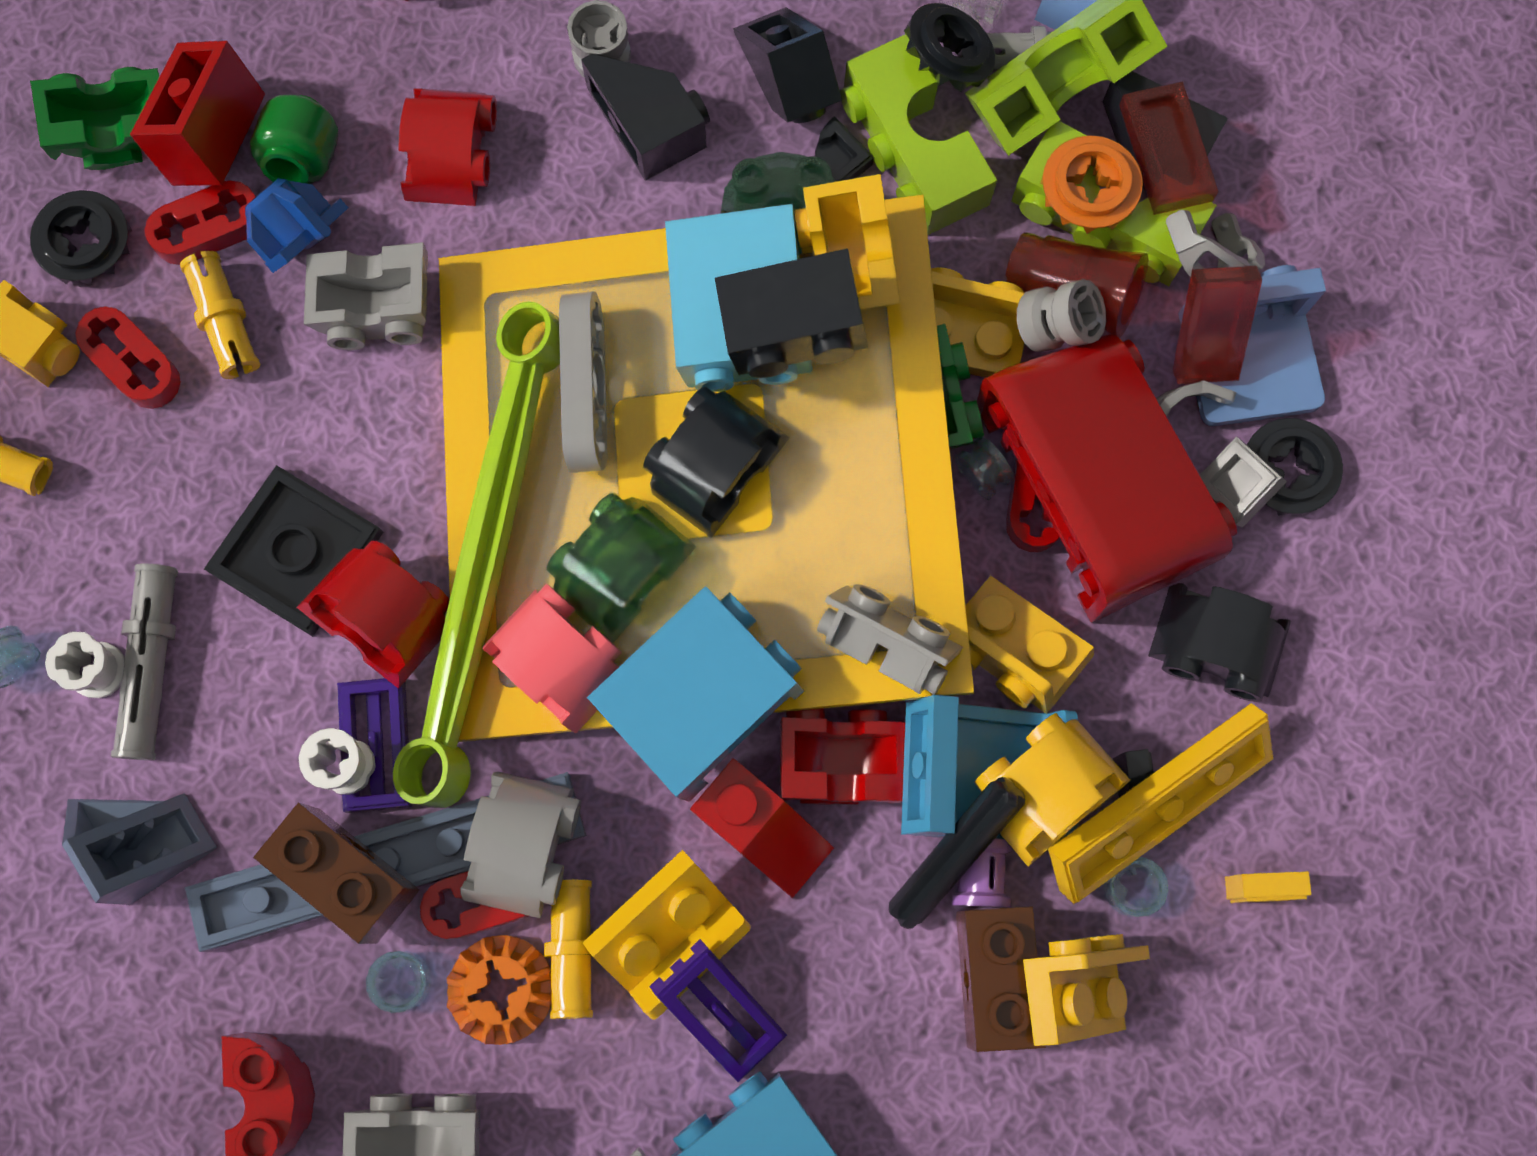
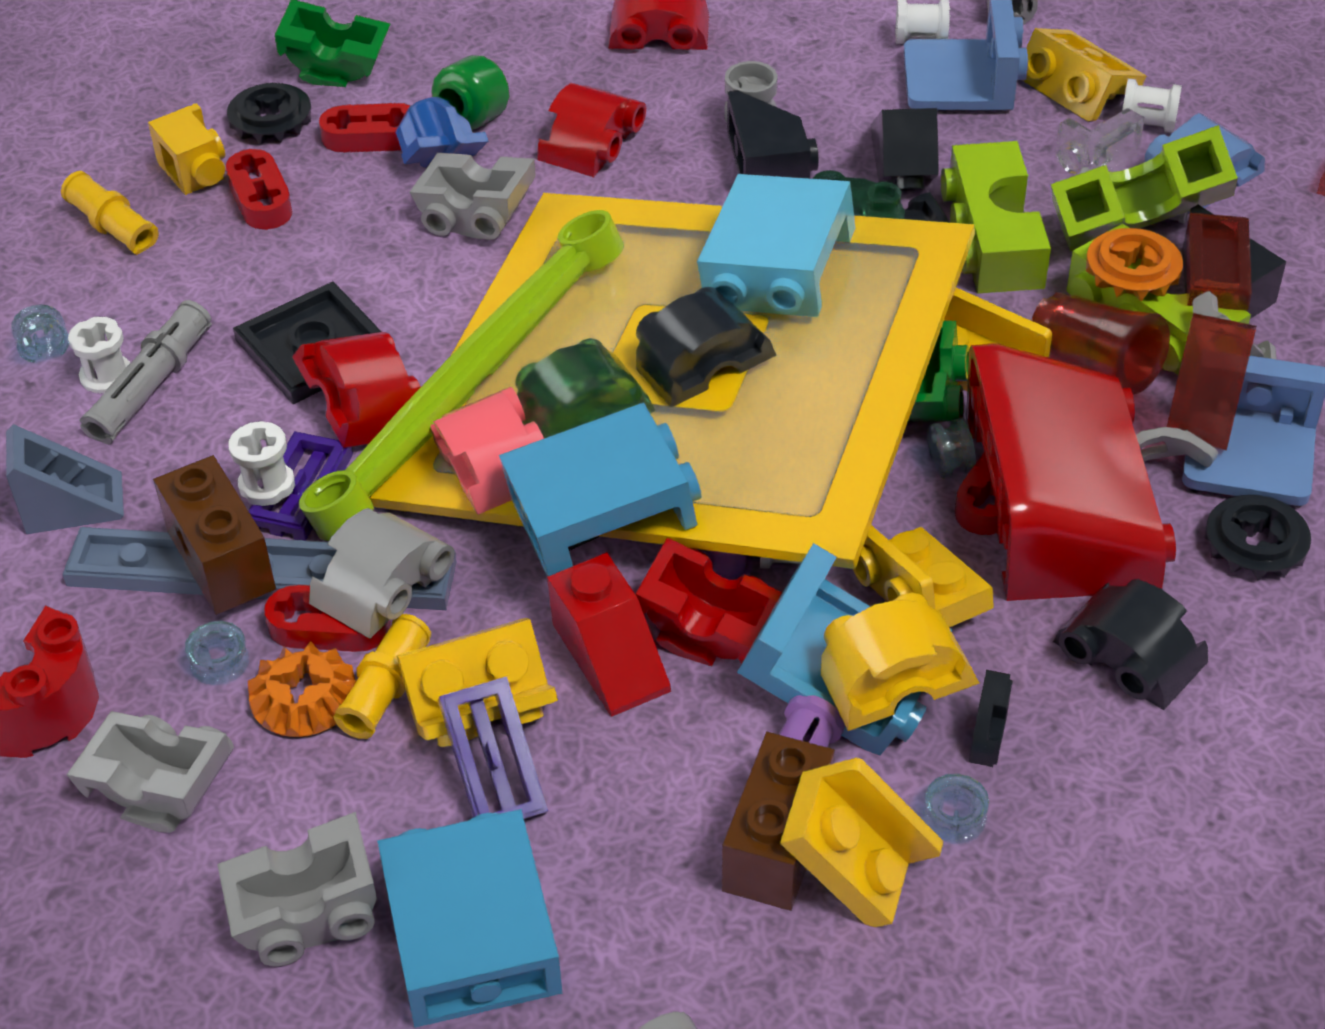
camera: 25 degrees right, 30 degrees down
red brick [130,41,265,186] -> none
yellow pin [180,251,260,379] -> none
light grey beam [559,291,607,473] -> none
black brick [715,248,868,378] -> none
yellow cylinder [795,174,900,310] -> none
light grey hinge [817,584,963,695] -> none
black axle [888,777,1025,929] -> none
black gear [904,3,995,92] -> none
light grey wheel [1017,279,1106,352] -> none
yellow tile [1048,703,1273,904] -> none
light grey tile [1200,437,1287,528] -> none
yellow tile [1225,871,1311,903] -> none

